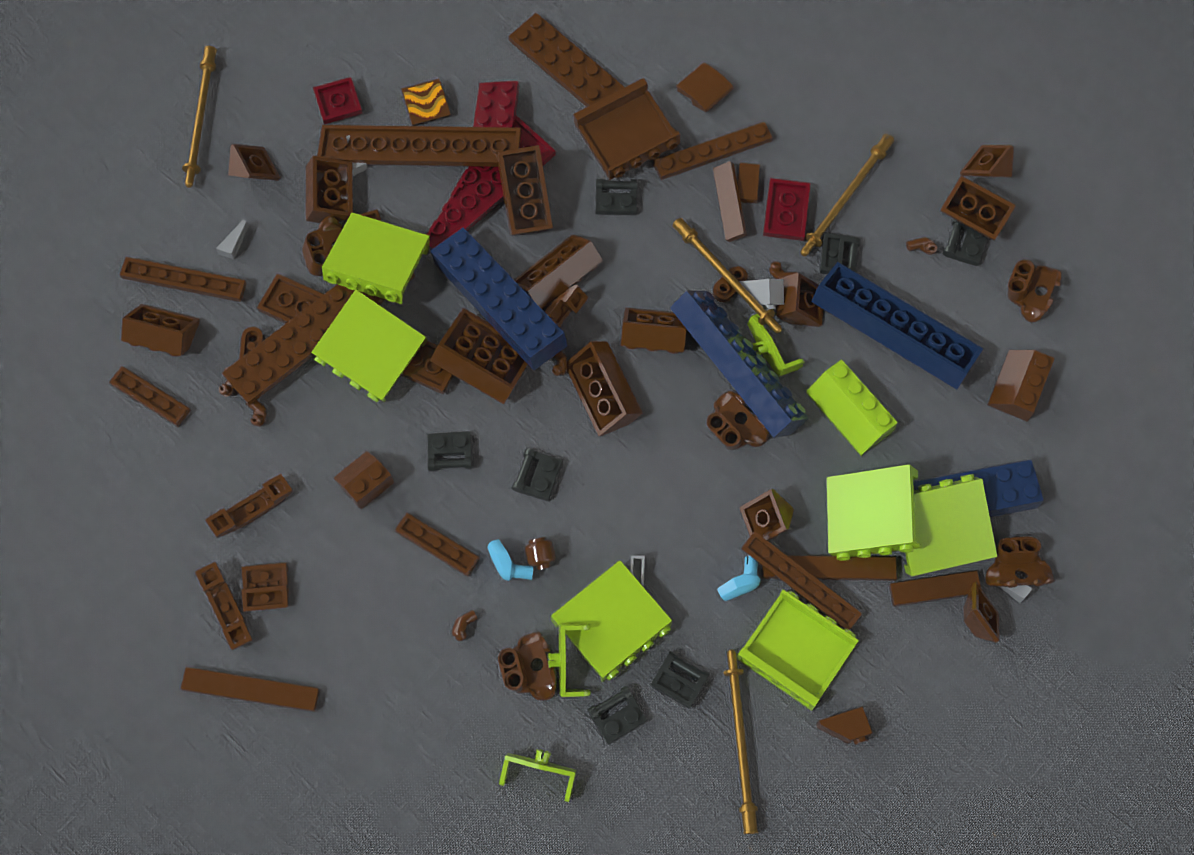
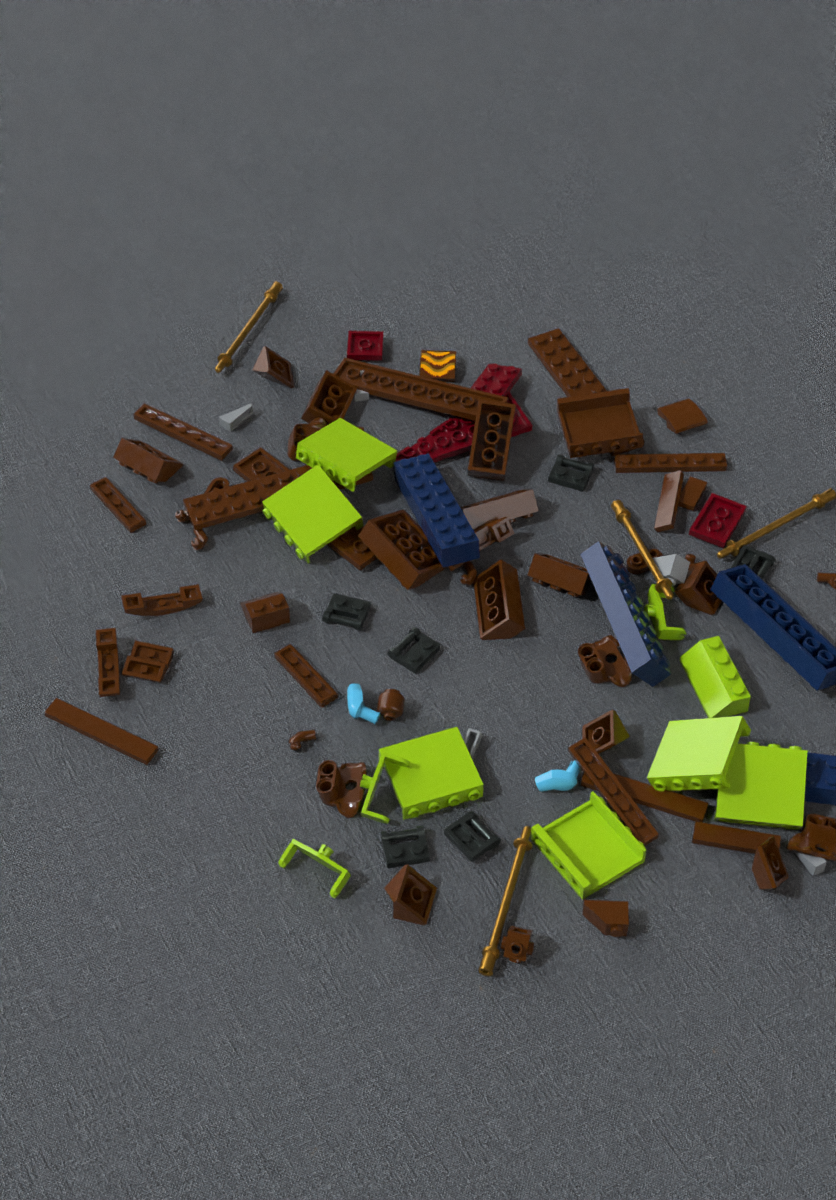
camera: 20 degrees right, 20 degrees down
none -> reddish brown slope [384,864,437,925]
none -> reddish brown brick [501,926,535,963]

